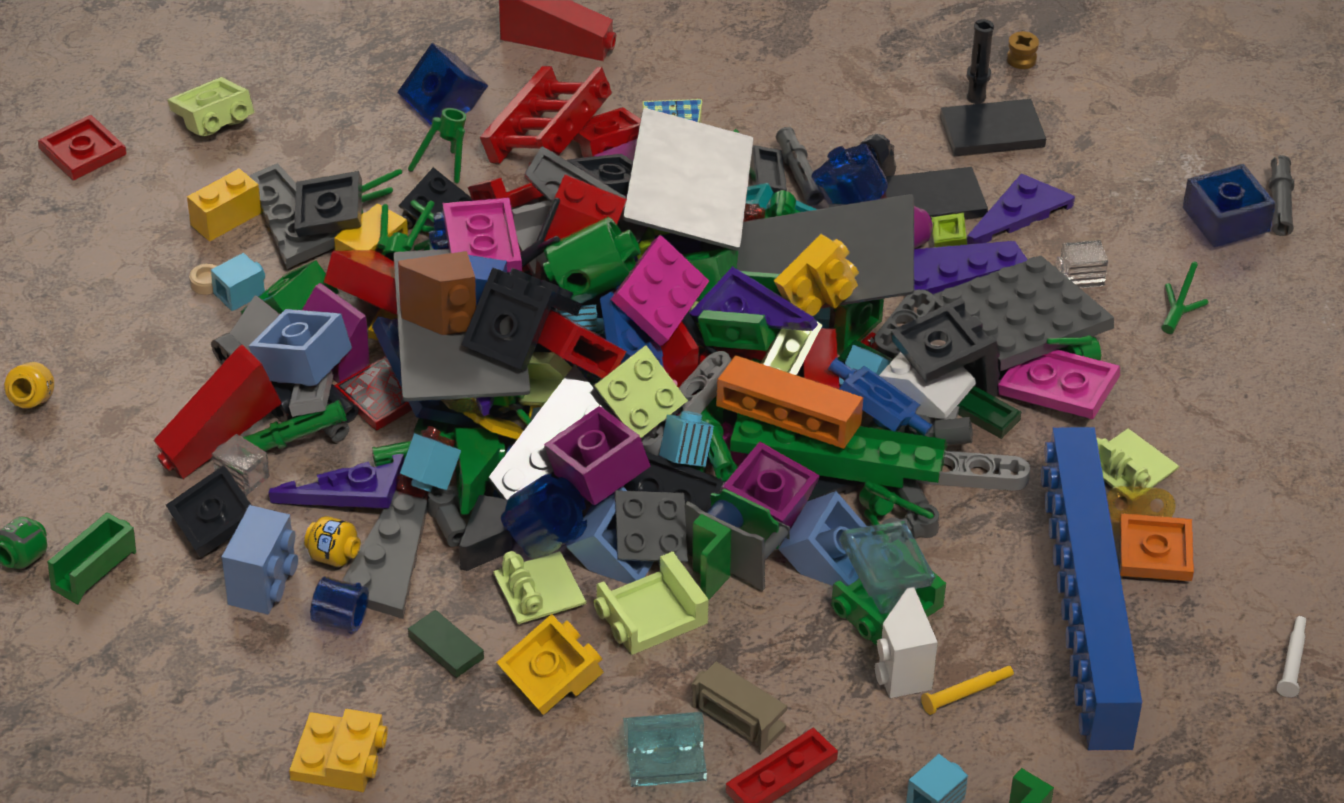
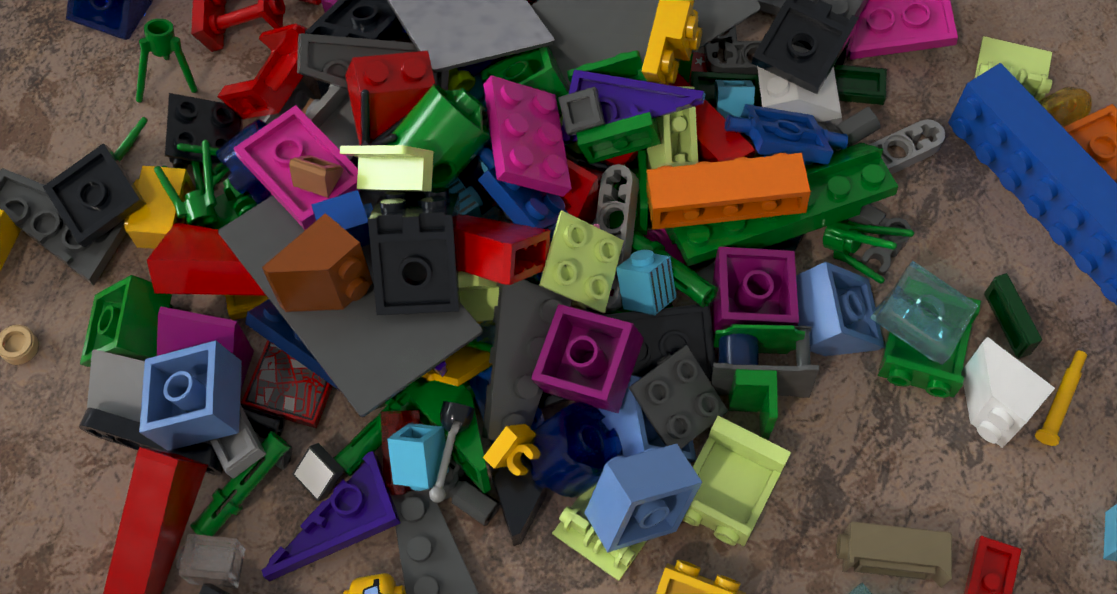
camera: 30 degrees left, 20 degrees up
medium azure brick [211,253,265,311] -> none
none -> medium nougat slope [289,155,343,198]
none -> tile [292,443,344,501]
none -> yellowish green panel [340,145,434,192]
none -> hinge [429,401,475,503]
none -> yellow tile [483,424,541,476]
none -> dark grey tile [558,87,606,136]
none -> medium blue brick [584,444,702,553]
none -> dark green tile [984,273,1042,359]

